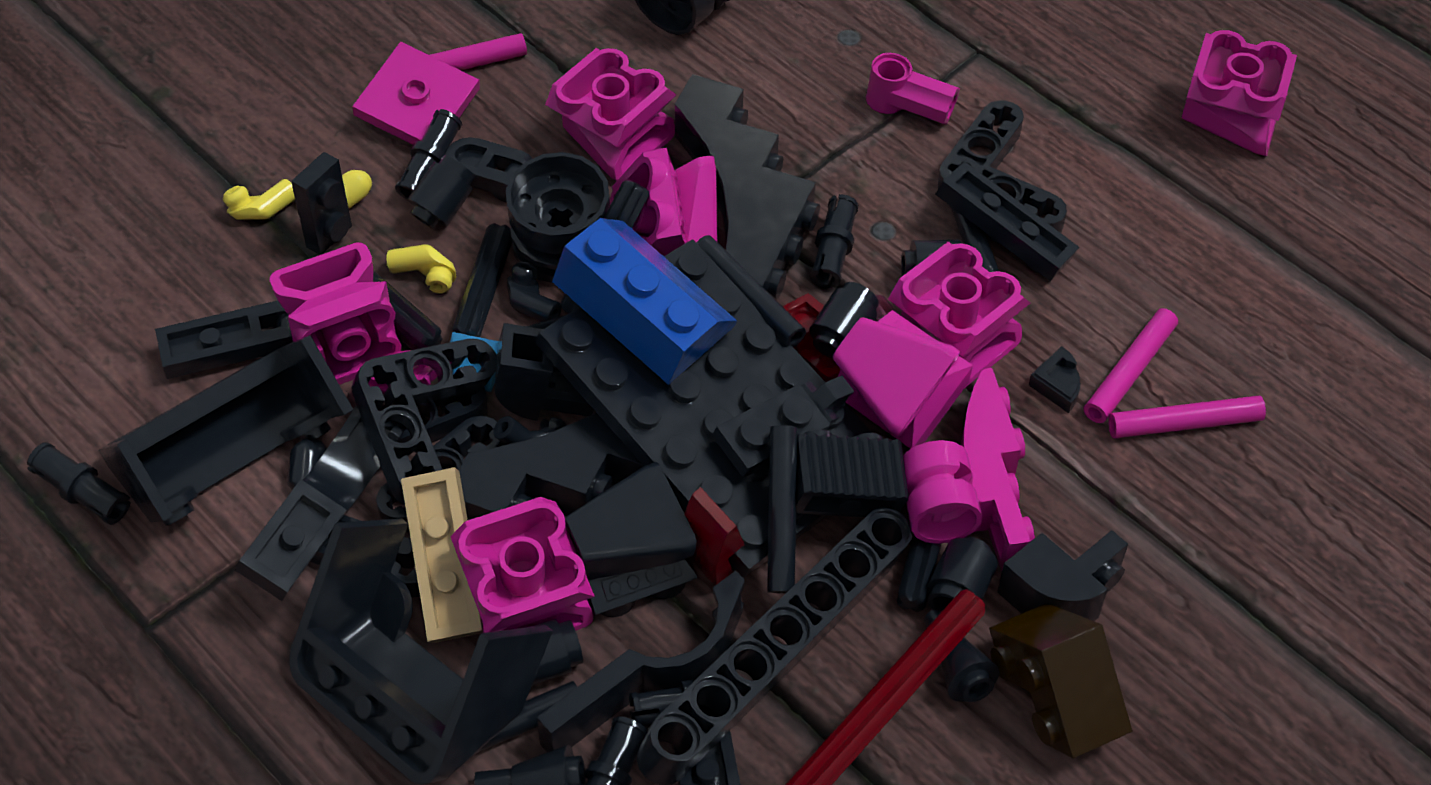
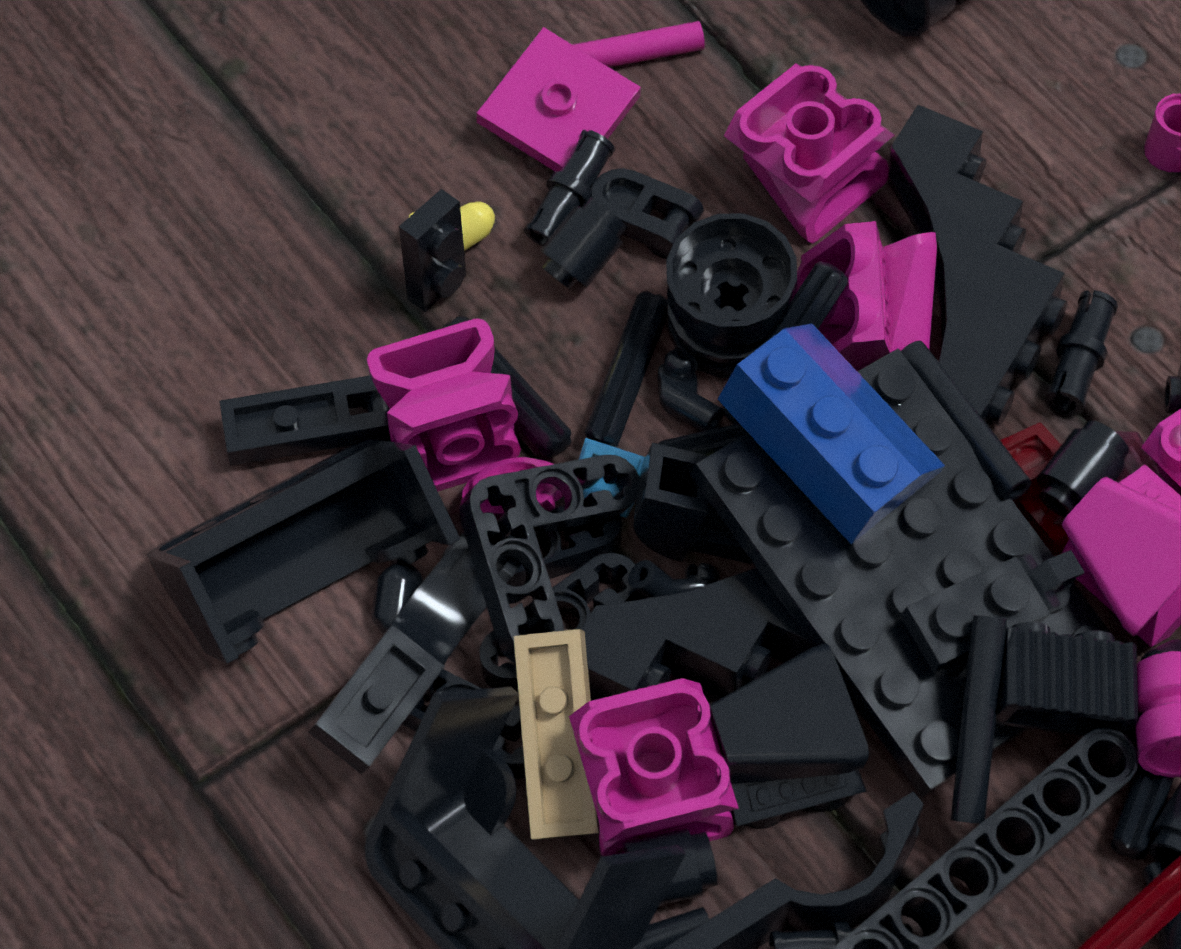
camera: 10 degrees right, 5 degrees up
black pin [27,442,131,525] -> none
light yellow arm [223,179,295,220] -> none
light yellow arm [386,244,456,293] -> none
dark red slope [685,487,745,586] -> none

